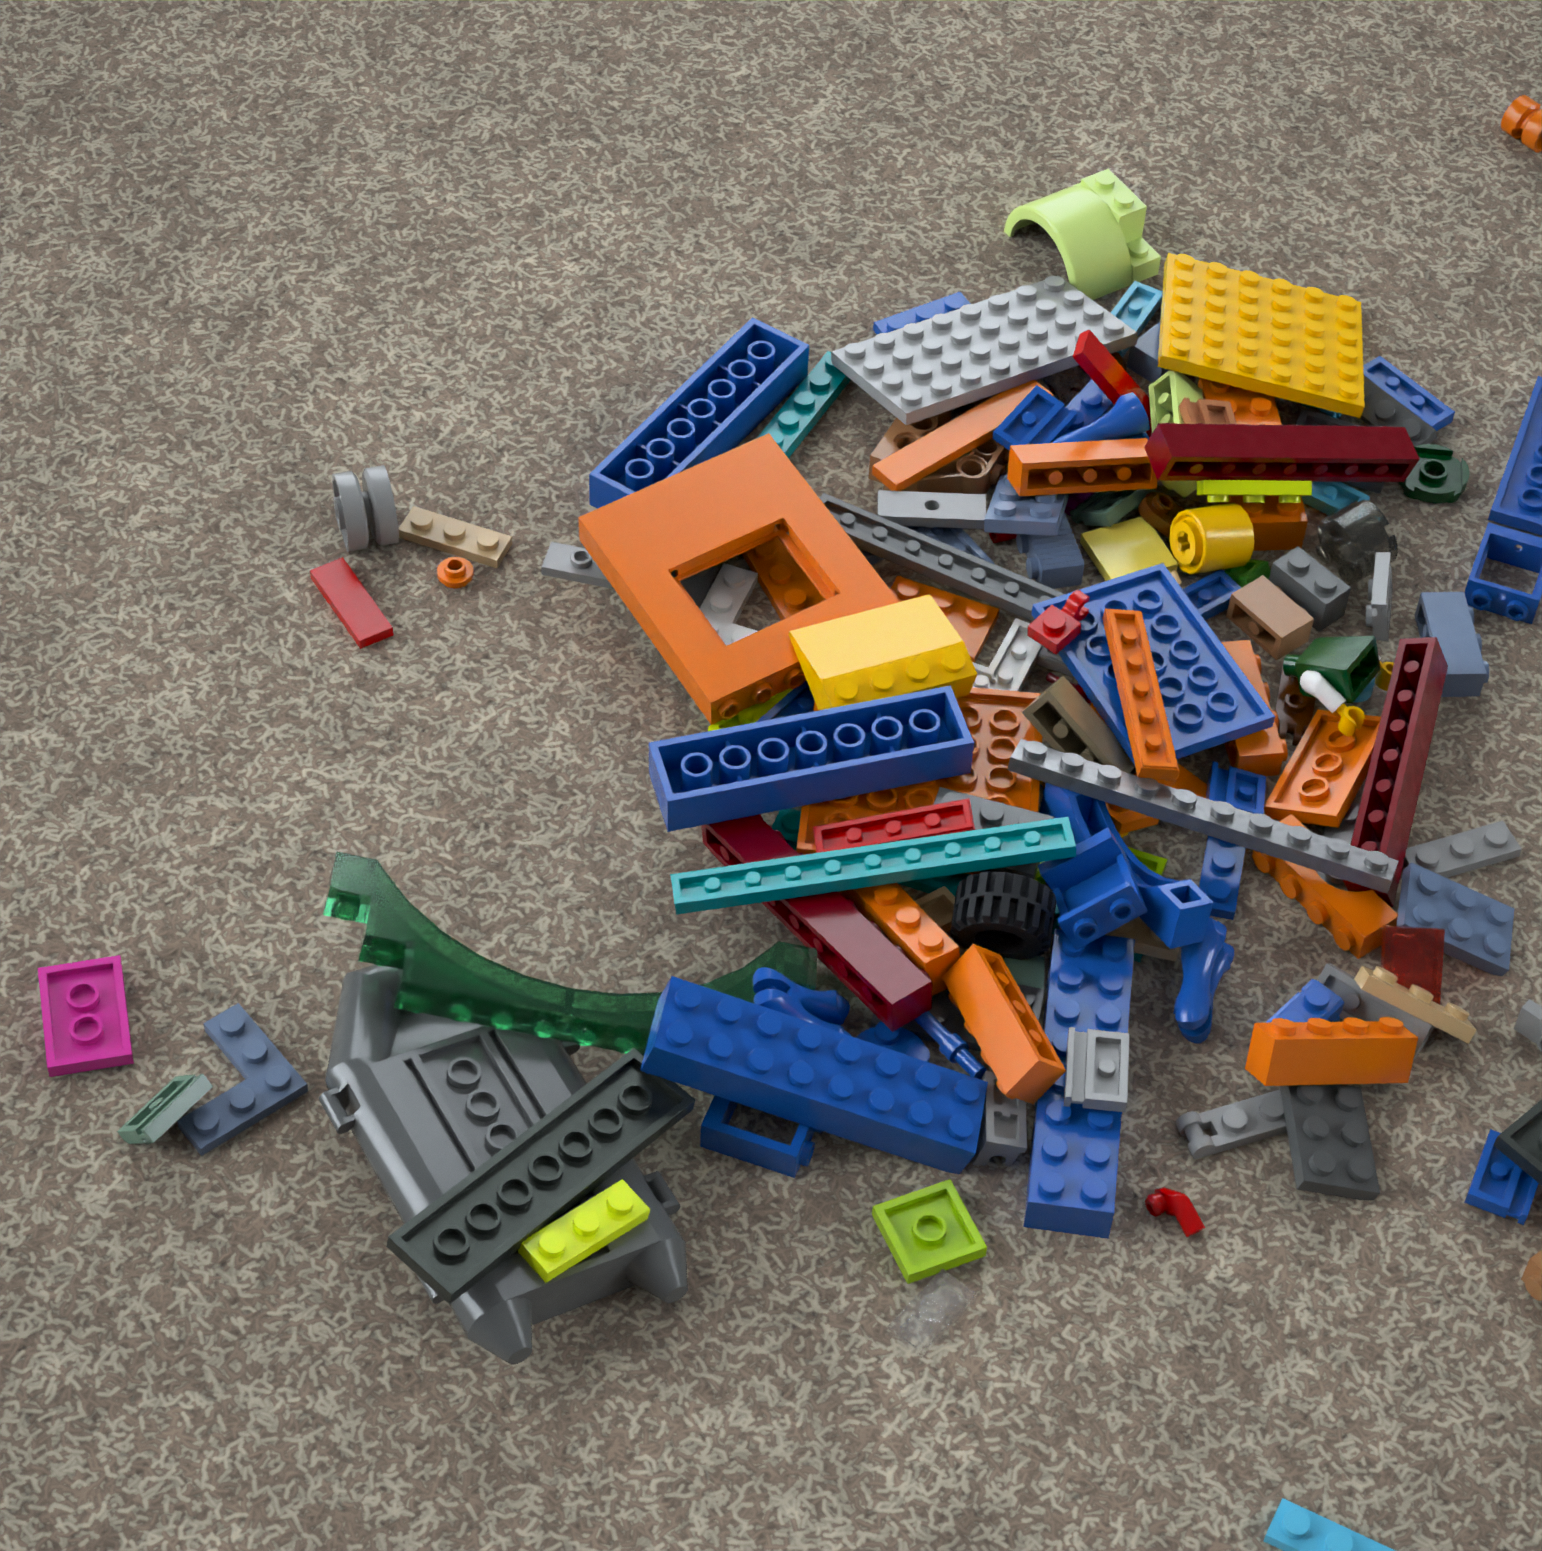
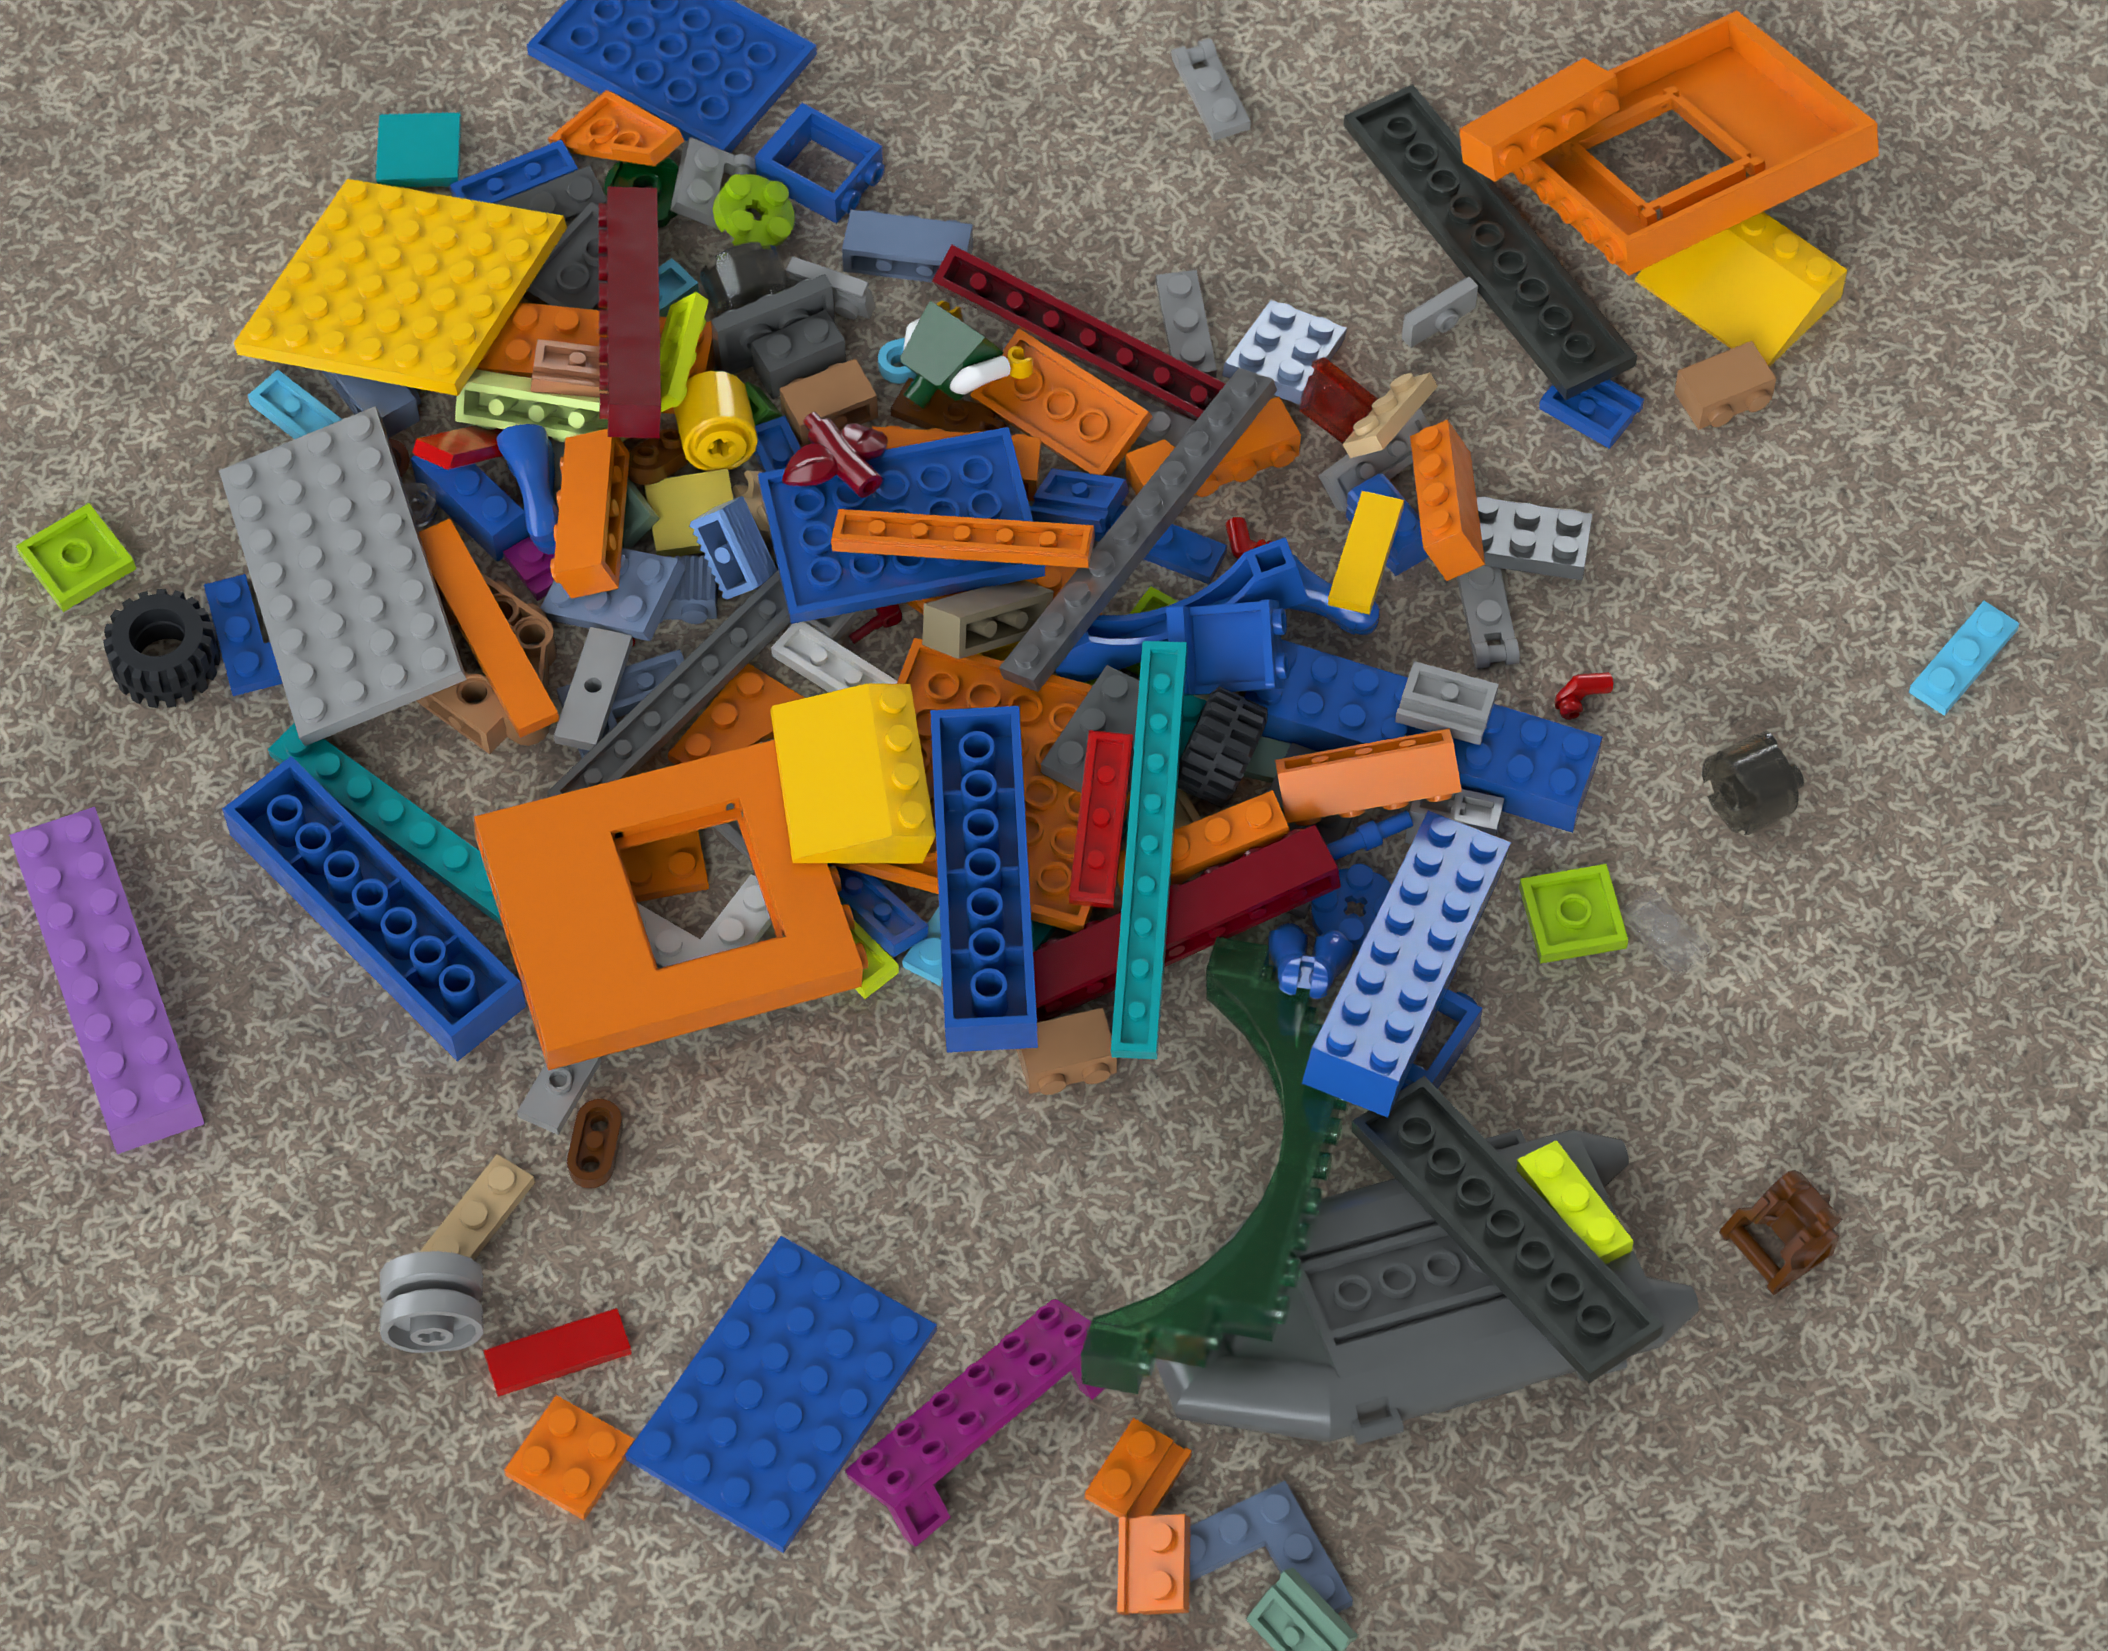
camera: 75 degrees left, 10 degrees up
orange plate [437,557,474,589] -> none
blue plate [993,385,1077,451] -> none
yellowish green piece [1004,169,1161,300] -> none
red plate [1027,590,1090,654] -> none
none -> medium lavender brick [9,807,205,1154]
none -> lime plate [16,503,136,612]
none -> black tyre [103,589,220,708]
none -> teal tile [376,112,462,187]
none -> orange plate [504,1395,635,1521]
none -> orange wing [548,90,684,166]
none -> reddish brown plate [567,1099,623,1188]
none -> blue plate [625,1236,937,1553]
none -> light grey plate [670,137,755,232]
none -> medium blue brick [689,496,777,600]
none -> dark grey plate [711,274,835,375]
none -> lime plate [713,174,795,254]
none -> dark red plant [782,412,888,498]
none -> magenta bracket [845,1299,1127,1547]
none -> medium nougat brick [1016,1007,1117,1095]
none -> orange plate [1085,1417,1192,1518]
none -> orange plate [1117,1514,1191,1615]
none -> red arm [1225,517,1272,559]
none -> yellow tile [1328,491,1404,615]
none -> clear smoke brick [1702,731,1804,835]
none -> reddish brown piece [1719,1170,1843,1295]

